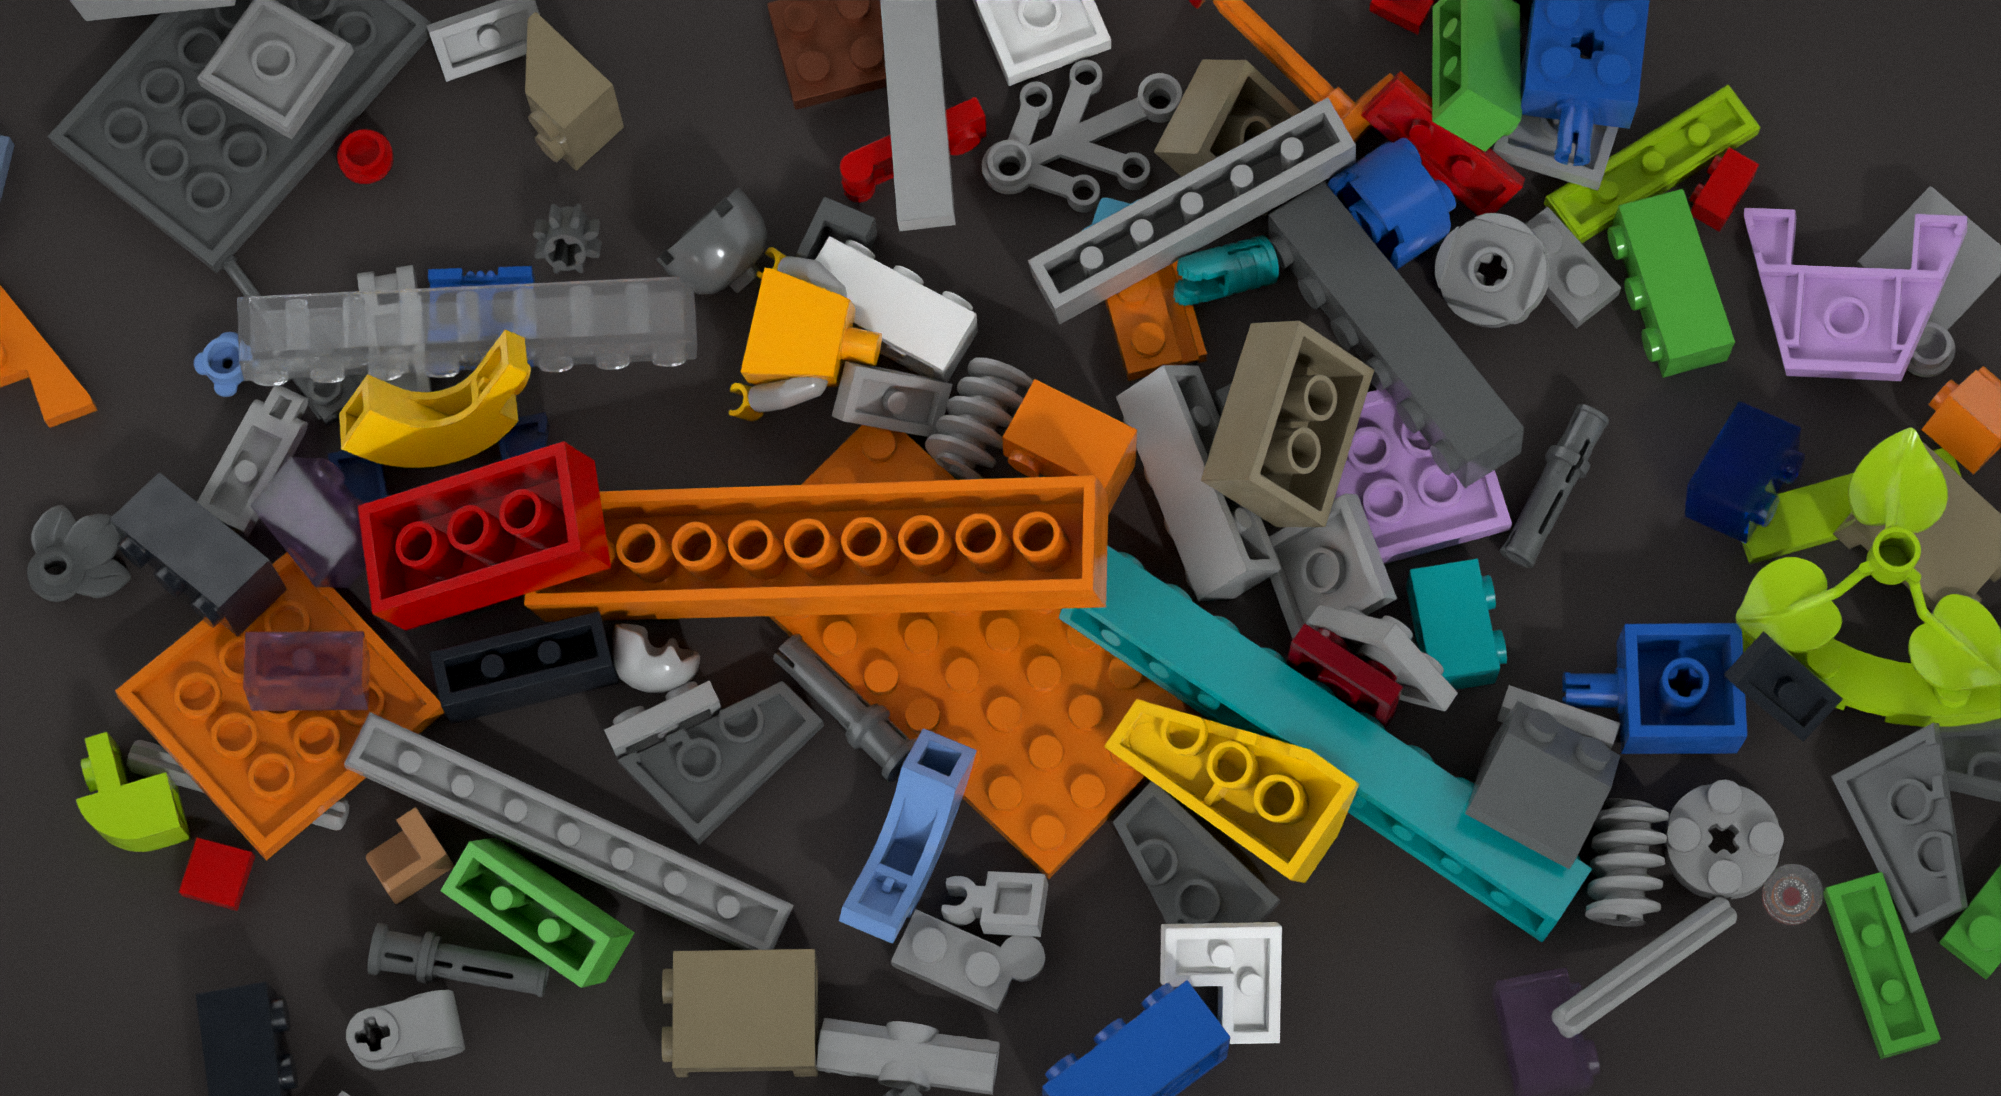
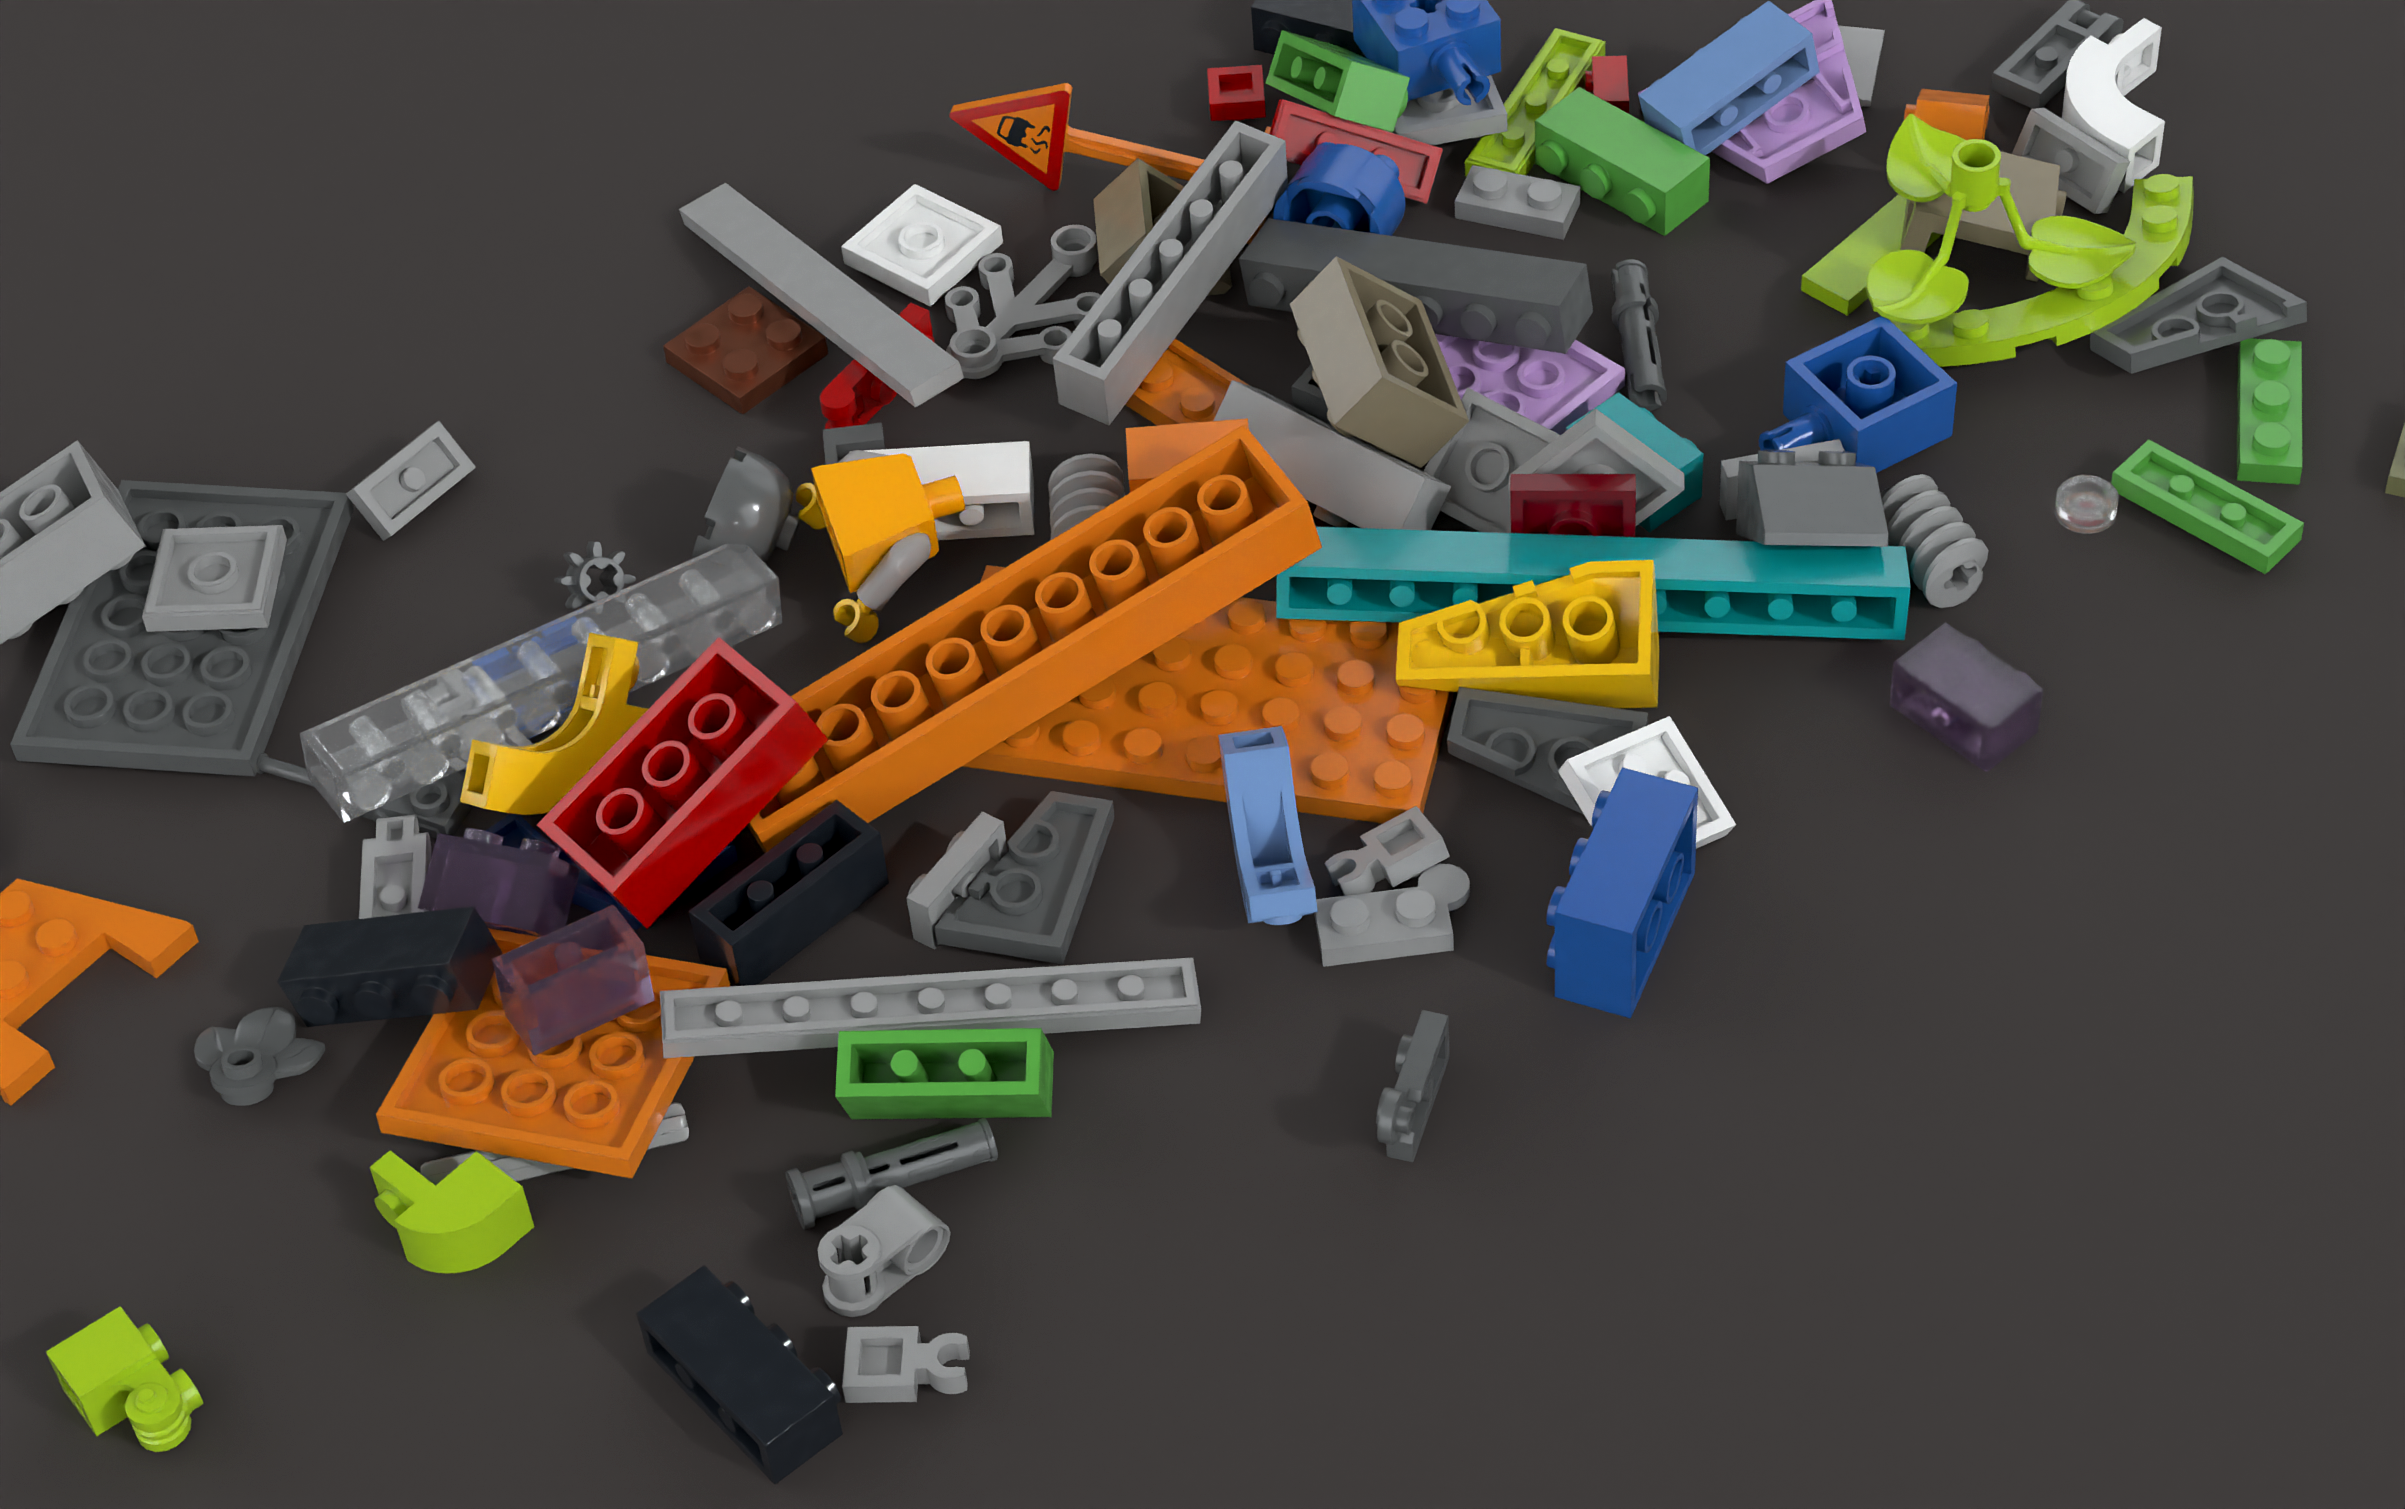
camera: 30 degrees left, 25 degrees down
red tile [179,837,256,911] -> none
medium blue plate [194,332,262,397] -> none
red plate [337,130,394,184] -> none
medium nougat panel [366,807,455,905] -> none
dark tan slope [525,12,624,171] -> none
light grey hair [611,623,700,693] -> none
dark tan panel [662,949,818,1077] -> none
dark grey pin [773,634,917,782] -> none
light grey piece [816,1018,1000,1095] -> none
light grey plate [832,361,952,437] -> none
teal hinge [1173,235,1279,306] -> none
light grey plate [1435,213,1550,328] -> none
light grey axle [1551,896,1737,1038] -> none
light grey plate [1664,779,1784,899] -> none
clear blue brick [1685,401,1805,544] -> none
black plate [1724,631,1843,742] -> none
dark grey wing [1831,723,1968,933] -> none
light grey plate [1906,321,1955,377] -> none
none -> medium blue brick [1638,1,1820,156]

